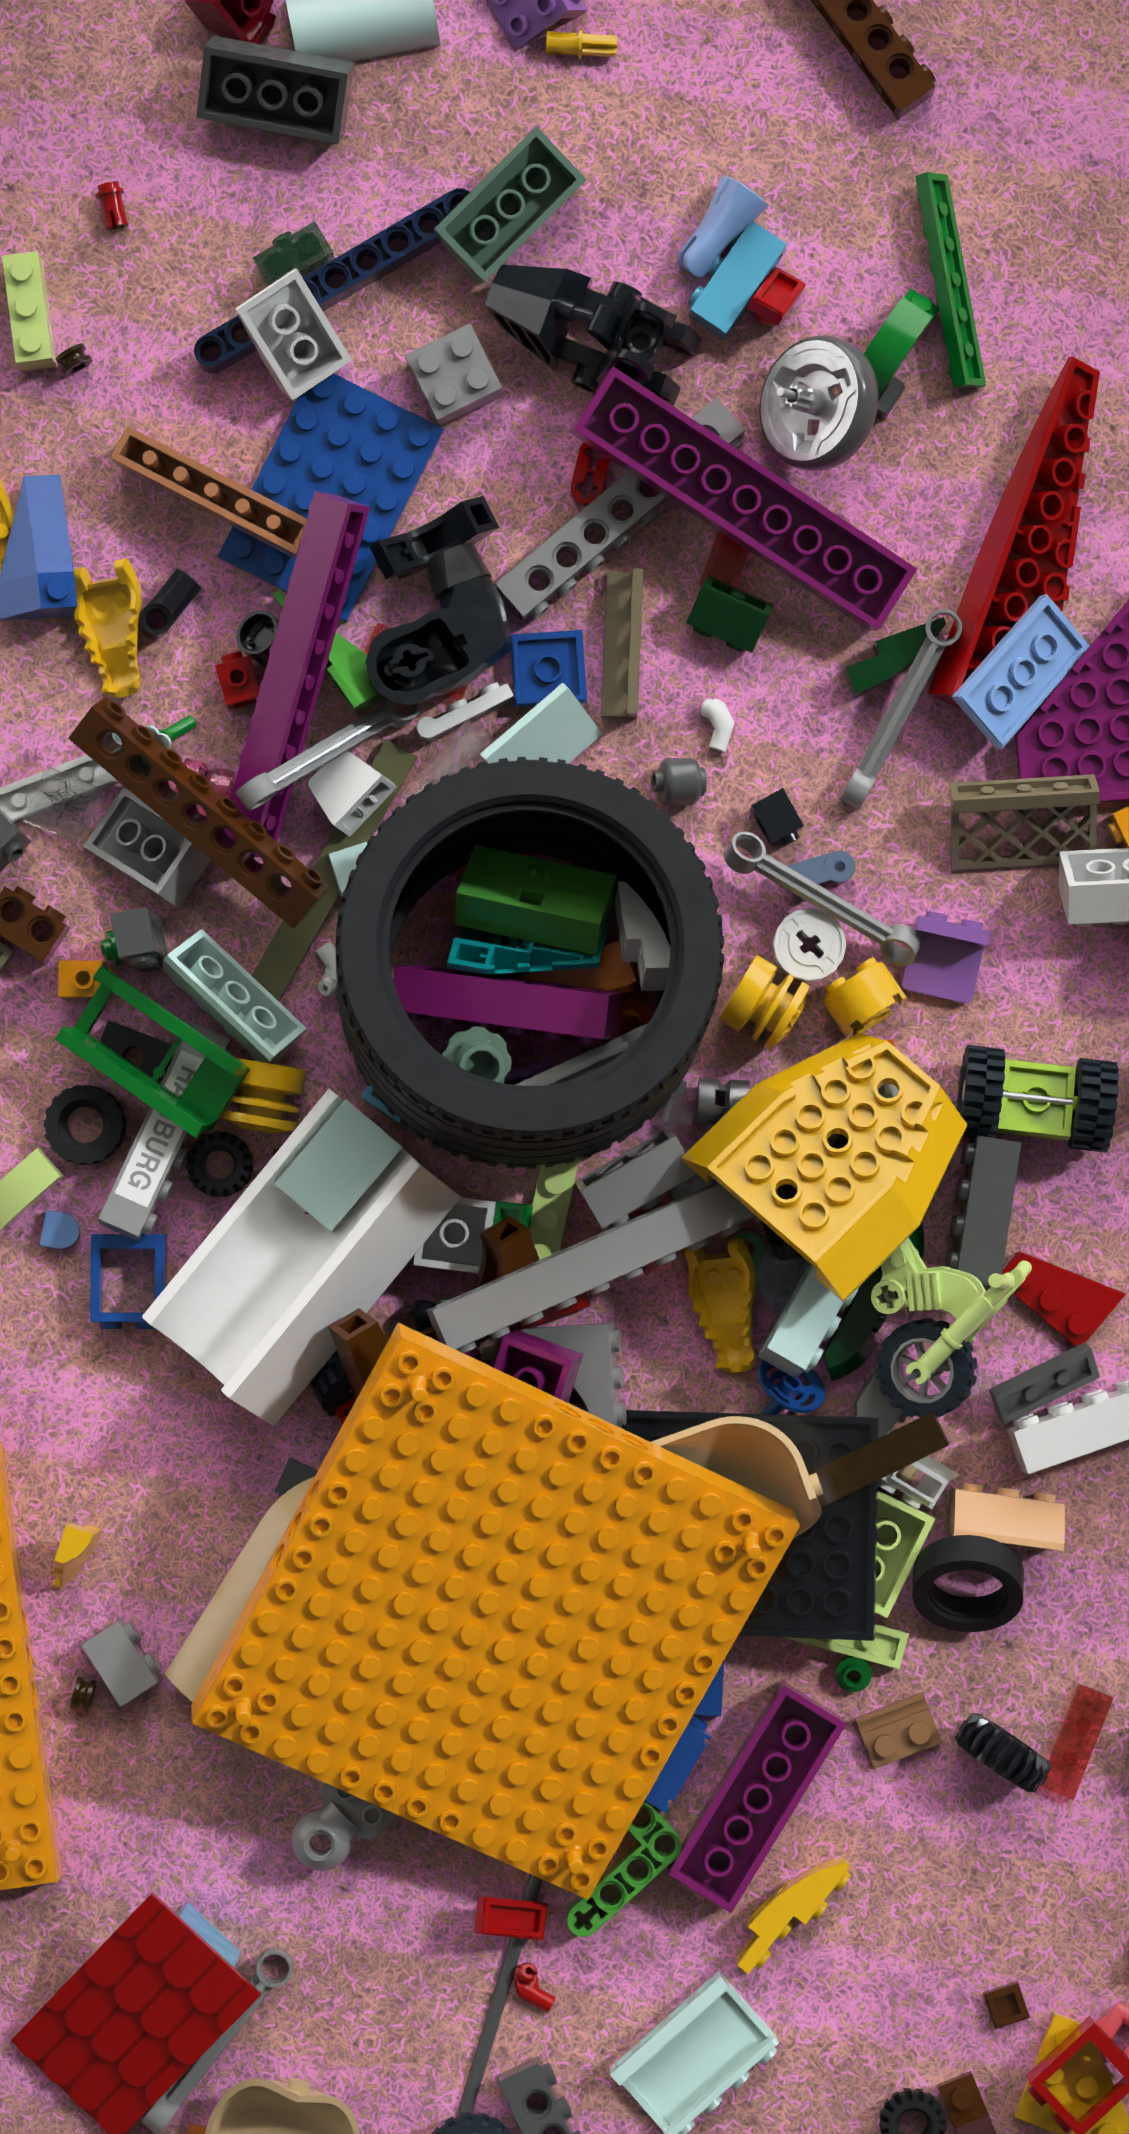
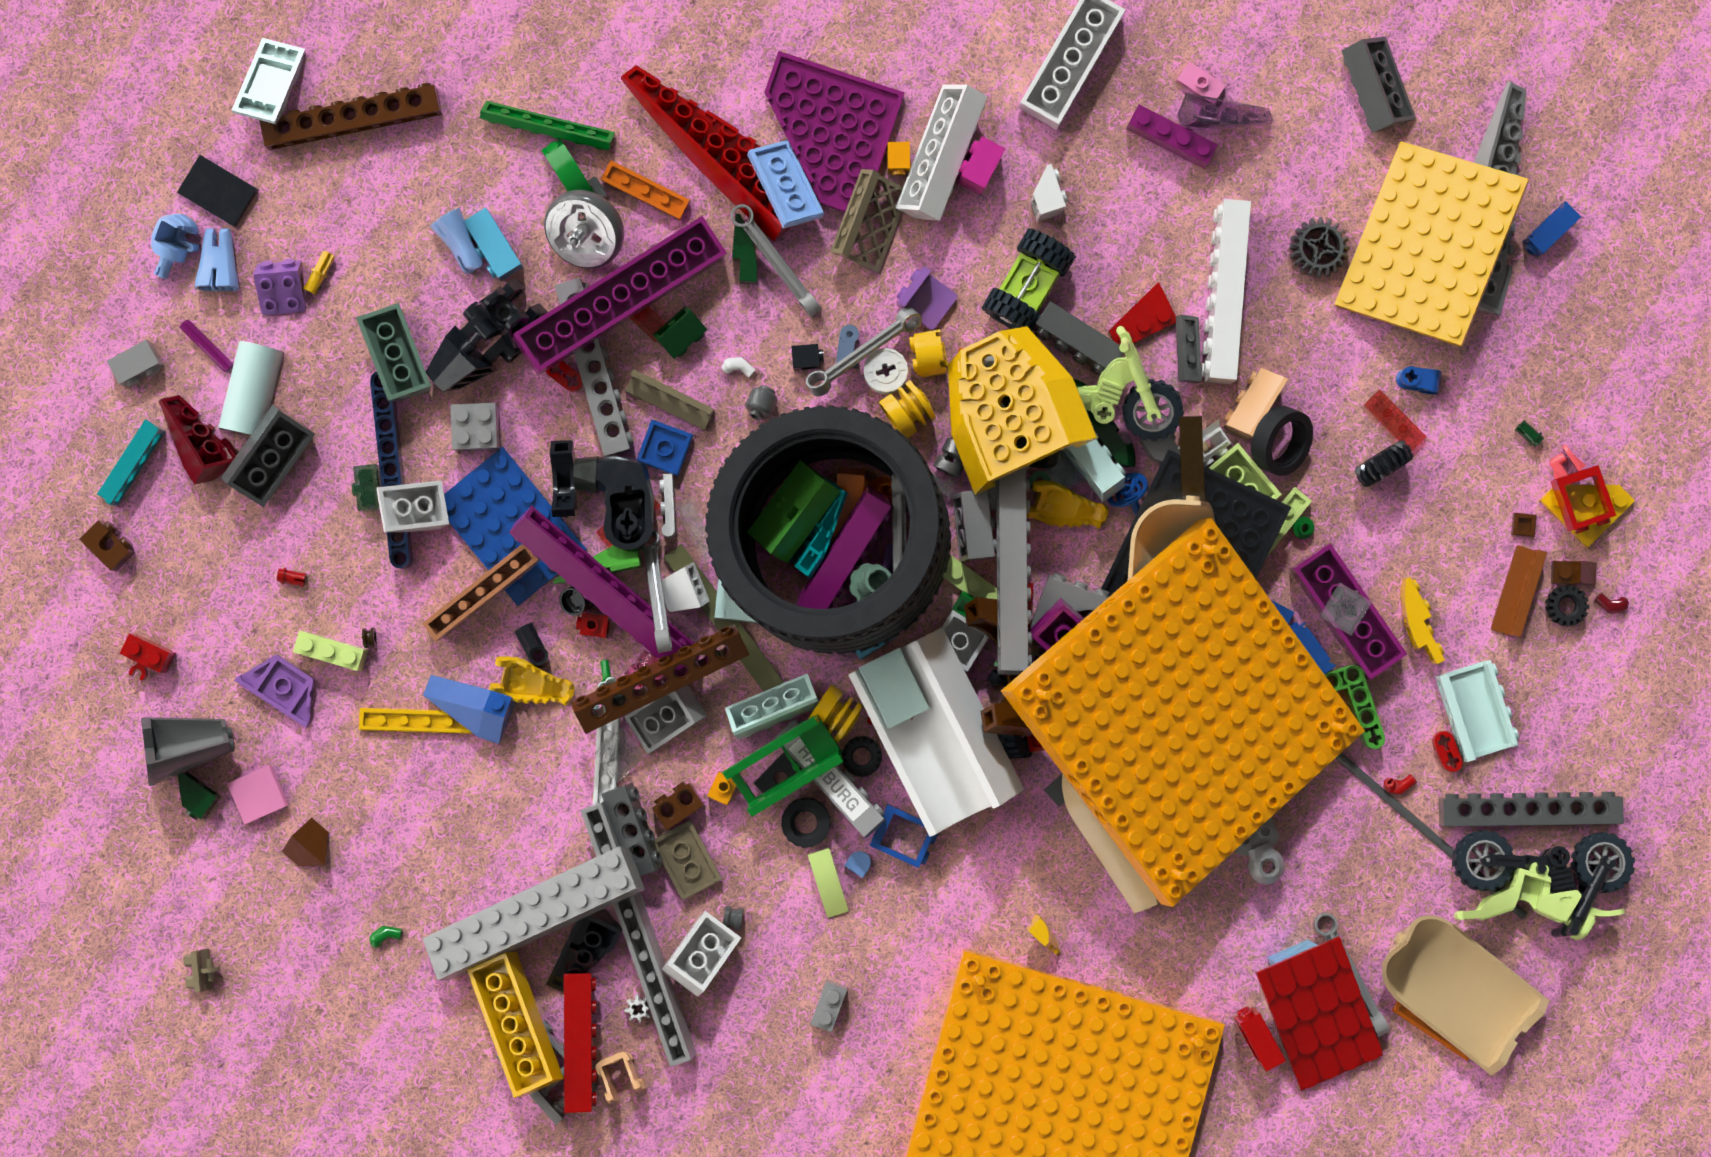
camera: 70 degrees left, 0 degrees up
dark brown bush [70,1676,97,1713] -> none
light grey piece [81,1618,162,1707] -> none
green plate [100,930,123,967] -> none
dark grey brick [110,907,169,972] -> none
white arm [316,942,337,997] -> none
red tile [474,1896,548,1940] -> none
light aqua tile [480,683,602,764] -> none
white slope [614,881,670,991] -> none
red tile [747,267,806,328] -> none
medium nougat plate [855,1692,942,1769] -> none
none -> orange plate [600,160,690,220]
none -> red window [1233,1006,1286,1072]
none -> clear piece [1319,583,1372,636]
none -> red beam [1432,731,1463,772]
none -> dark orange panel [1490,545,1547,638]

